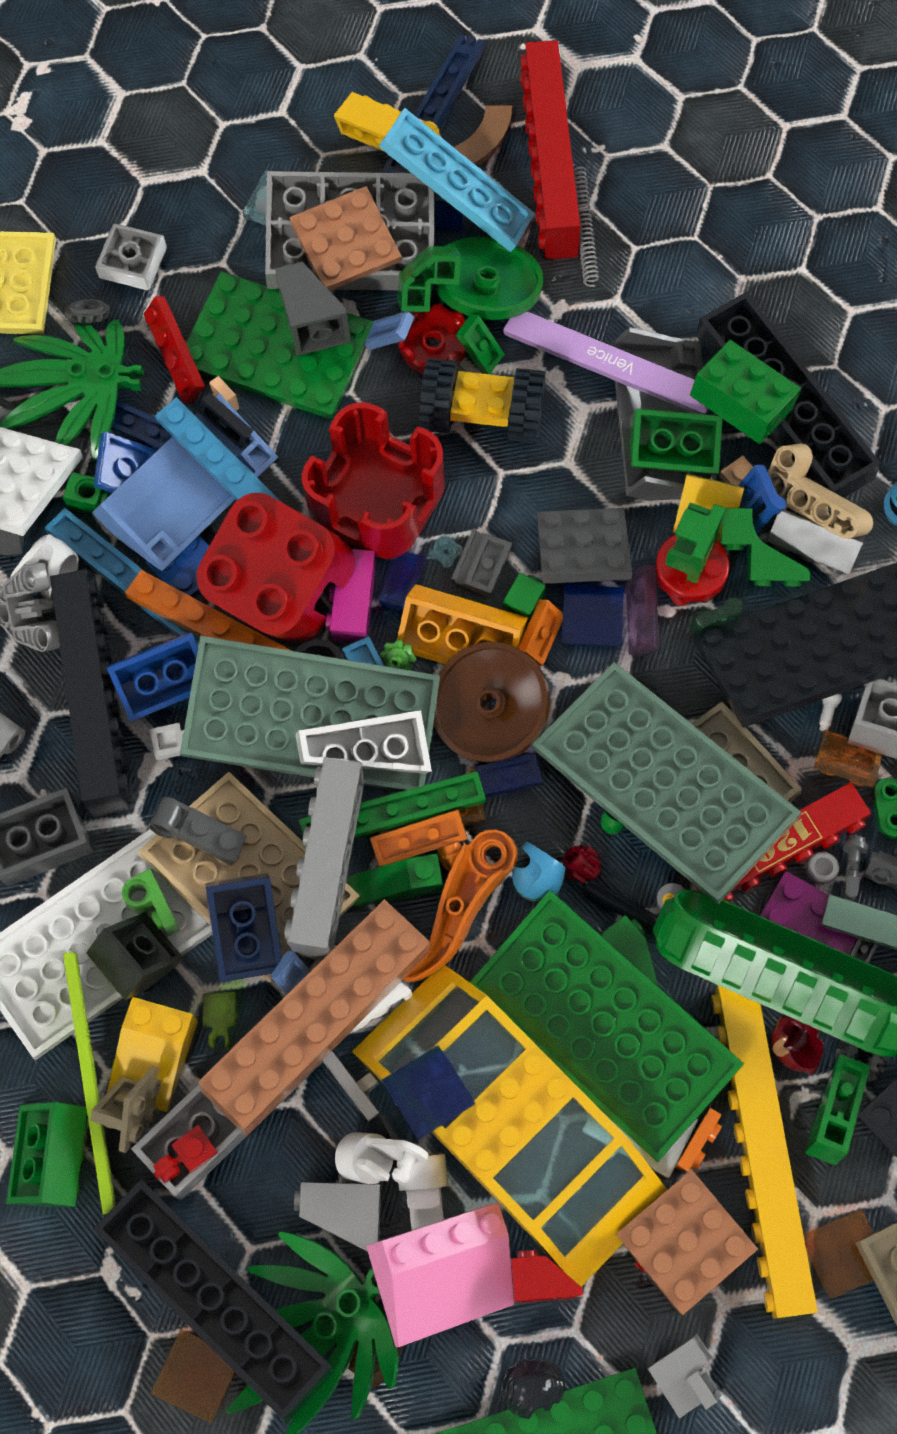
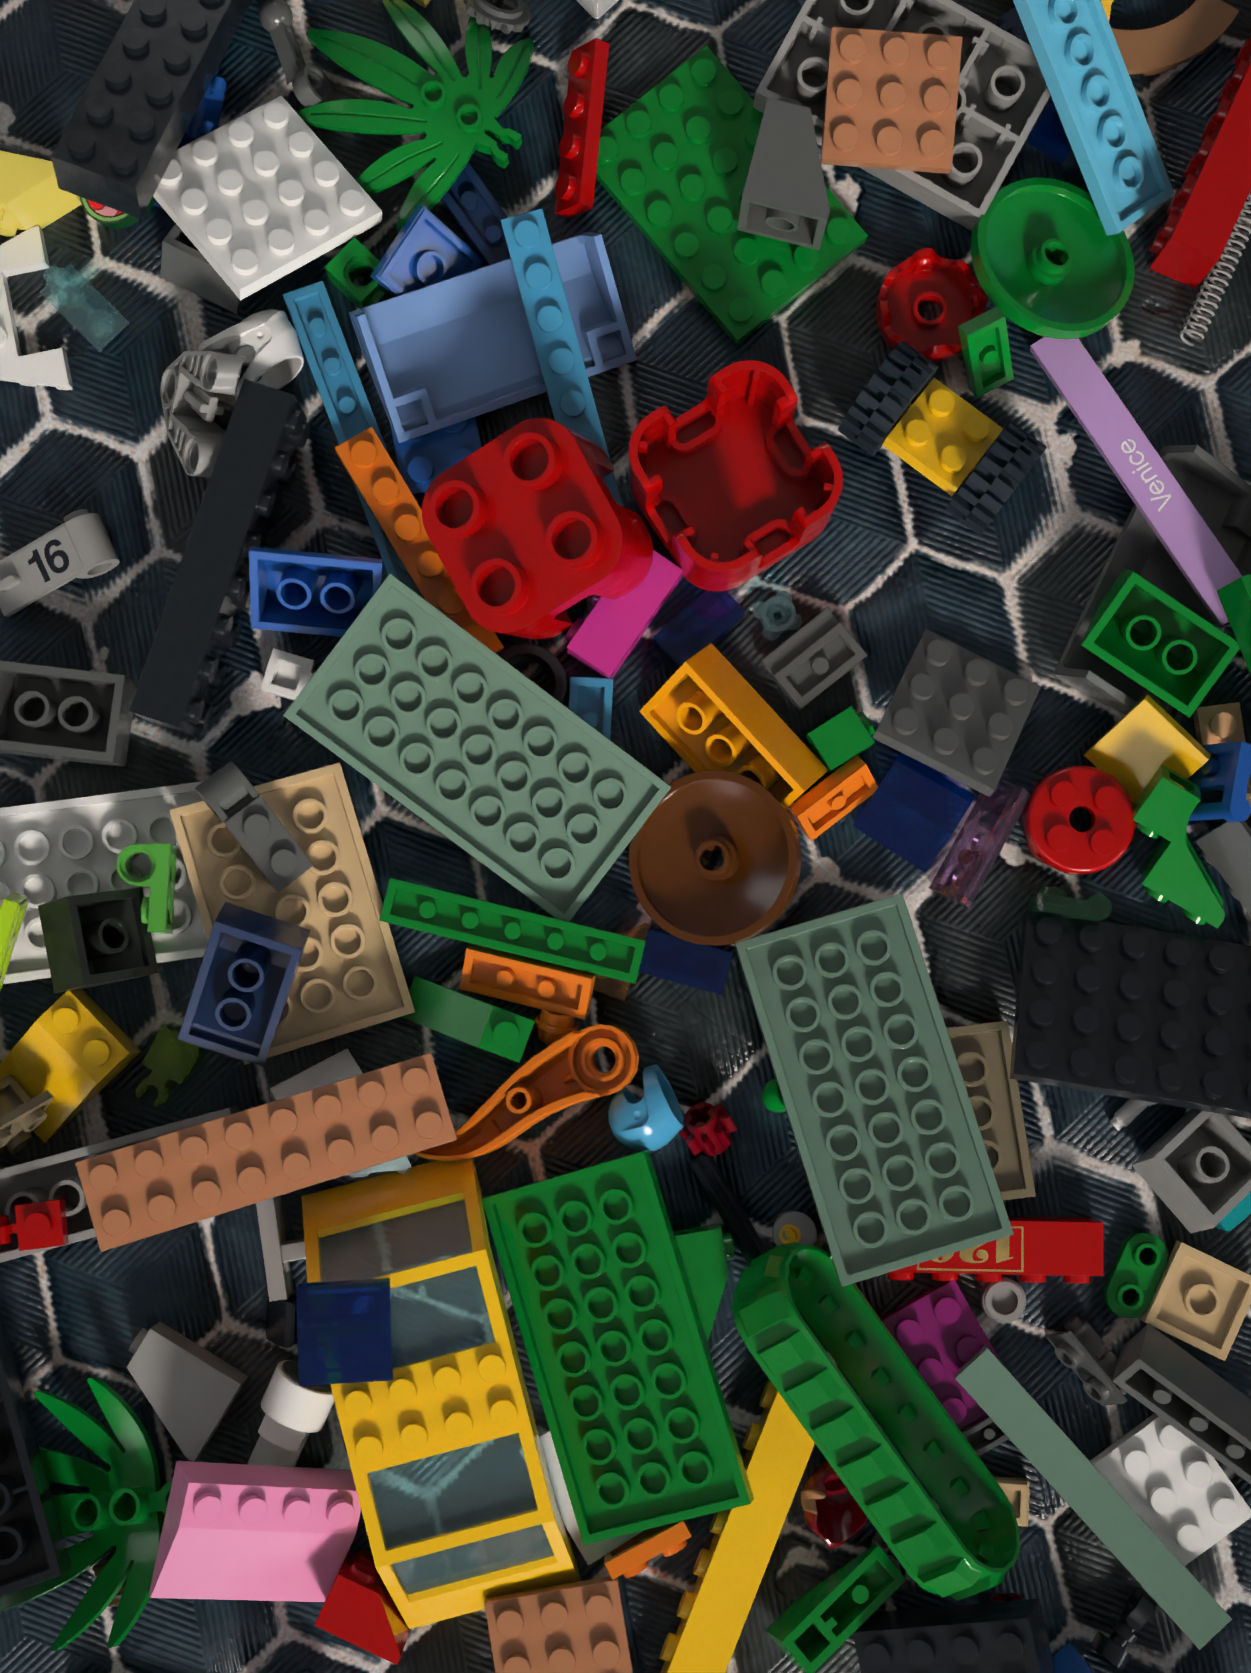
camera: 25 degrees right, 15 degrees up
black tile [198,393,253,449] -> none
light nougat plate [209,376,239,411] -> none
medium blue tile [270,951,311,994] -> none
light grey brick [284,757,365,960] -> none
white wedge [295,710,432,774] -> none
white piece [335,1132,429,1184] -> none
medium blue tile [365,311,414,350] -> none
bright green plant [380,639,417,670] -> none
green brick [397,246,461,312] -> none
green panel [665,503,725,584] -> none
clear orange plate [814,730,882,788] -> none
dark grey hinge [840,835,868,902] -> none

